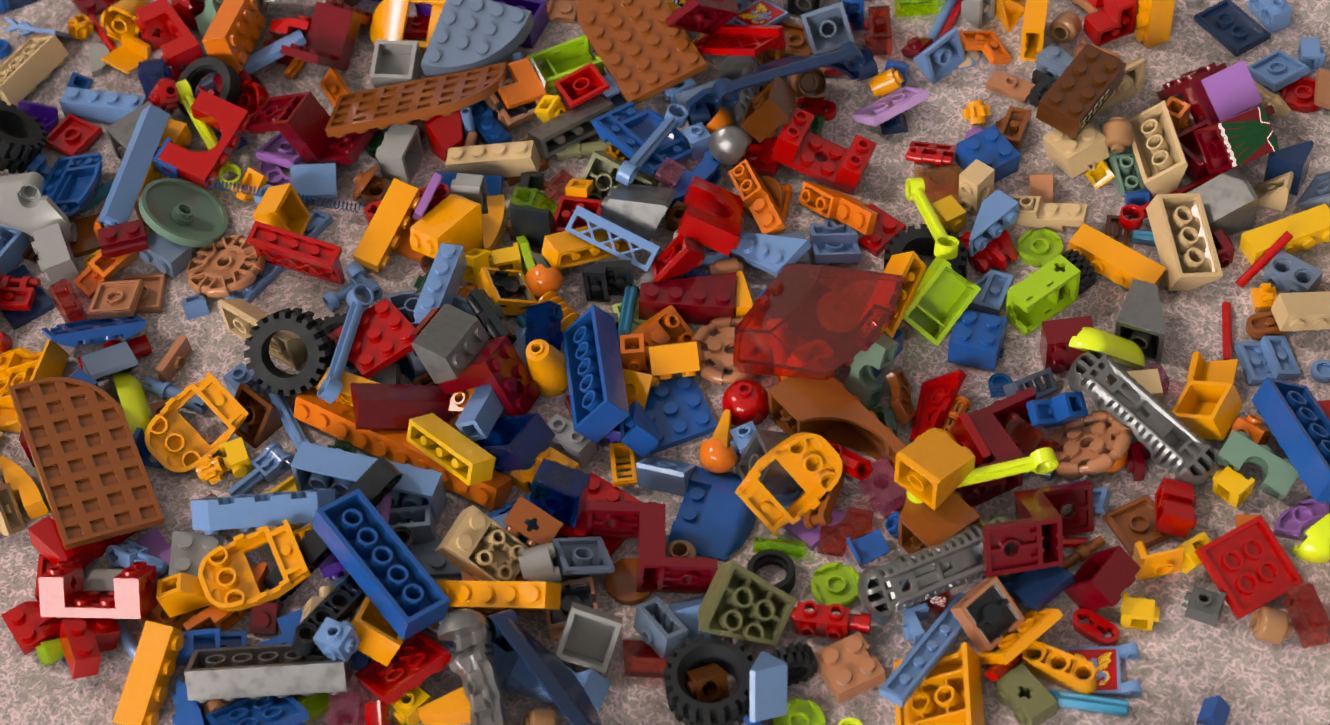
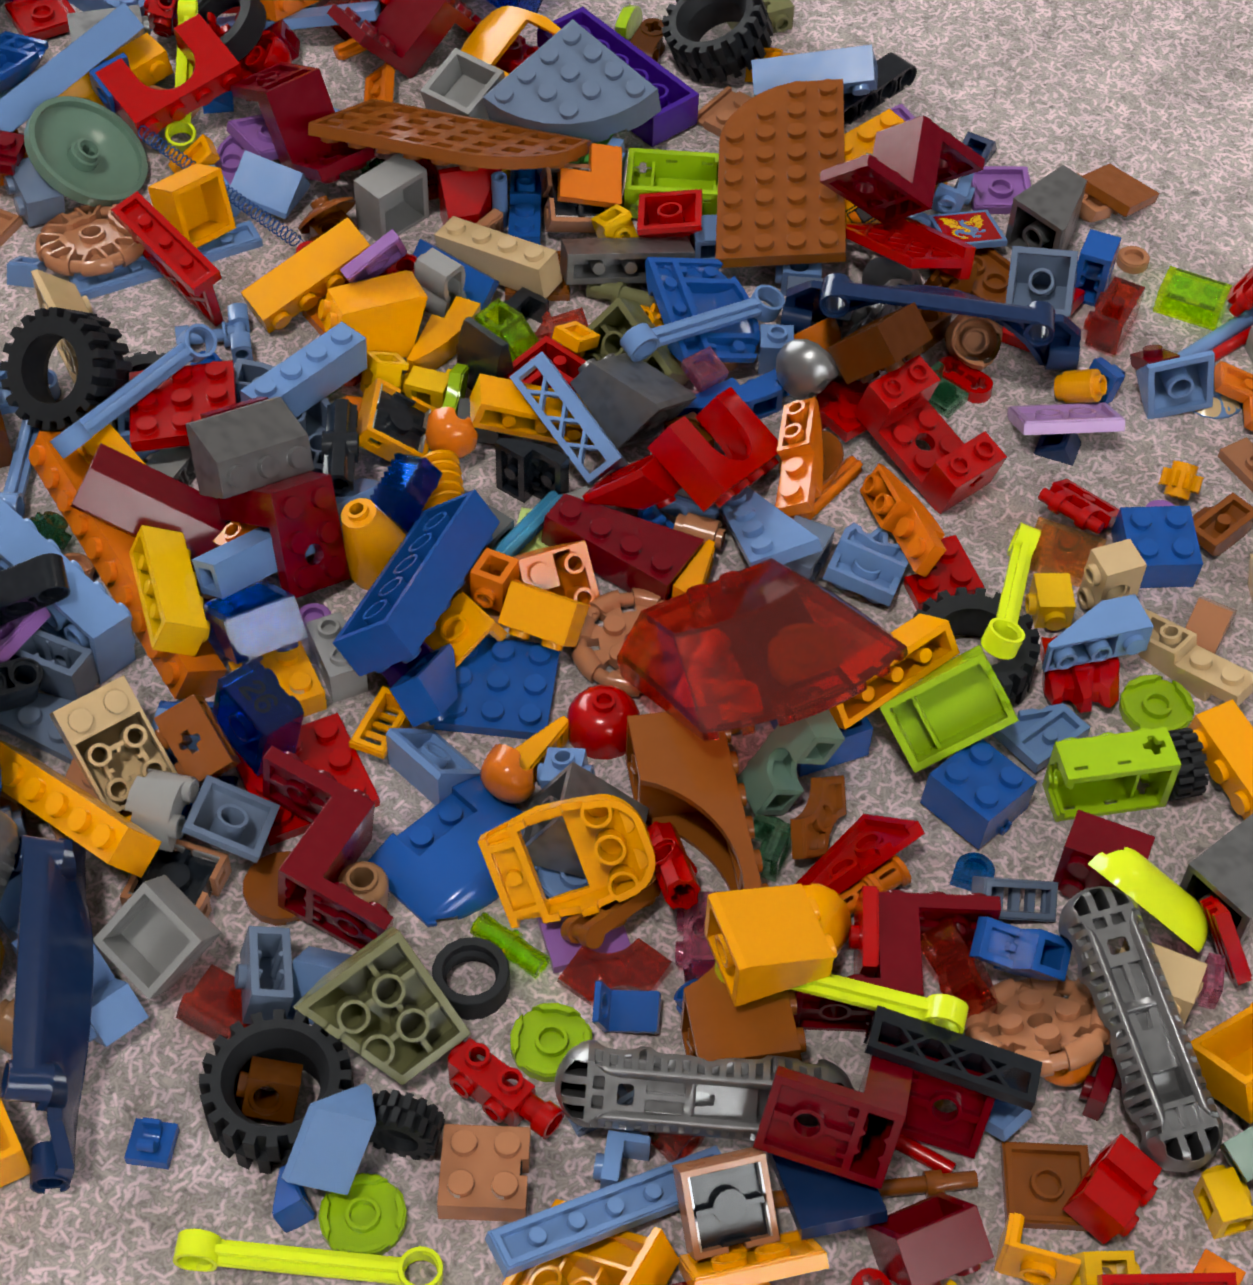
camera: 20 degrees right, 0 degrees up
none -> black fence [863,1005,1042,1111]
none -> red tile [1199,896,1252,986]

